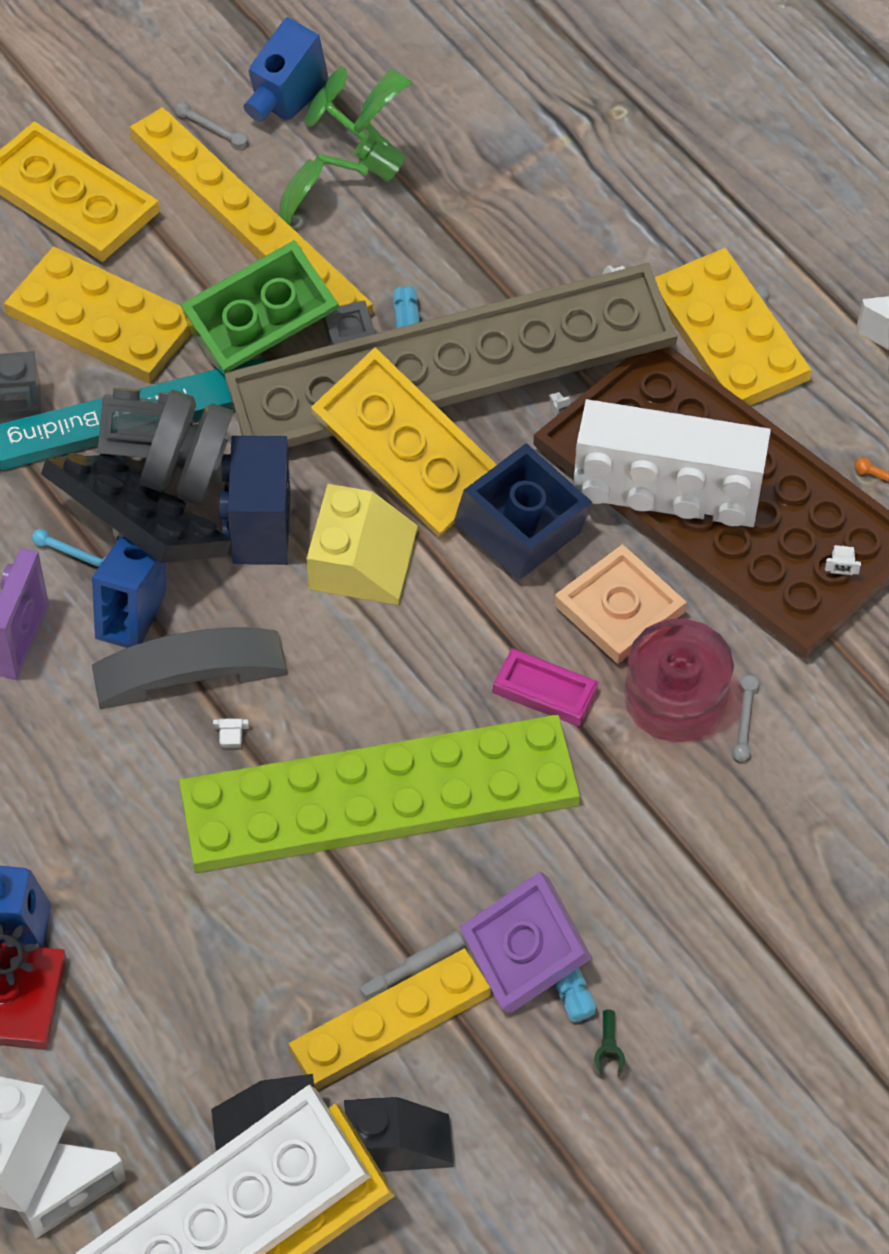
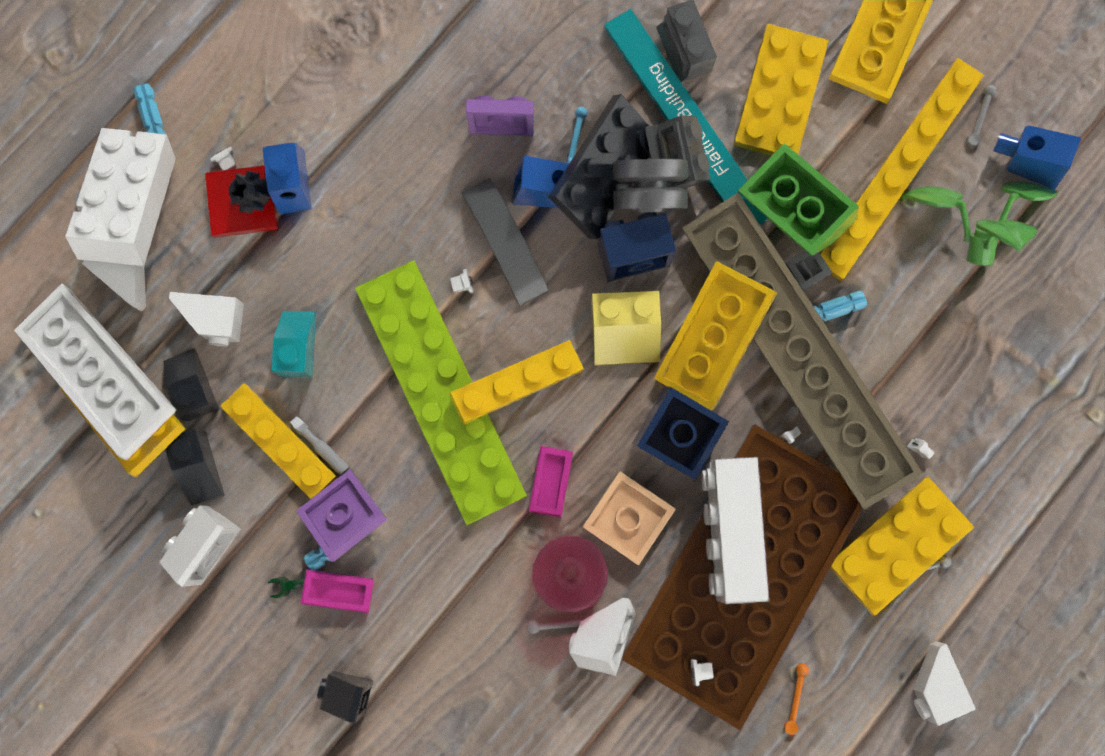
camera: 75 degrees right, 25 degrees up
none -> white slope [159,505,241,587]
none -> white slope [169,292,244,346]
none -> teal slope [271,311,316,378]
none -> dark pink tile [301,569,374,613]
none -> black slope [317,671,373,724]
none -> yellow plate [450,340,584,425]
none -> white slope [569,598,636,676]

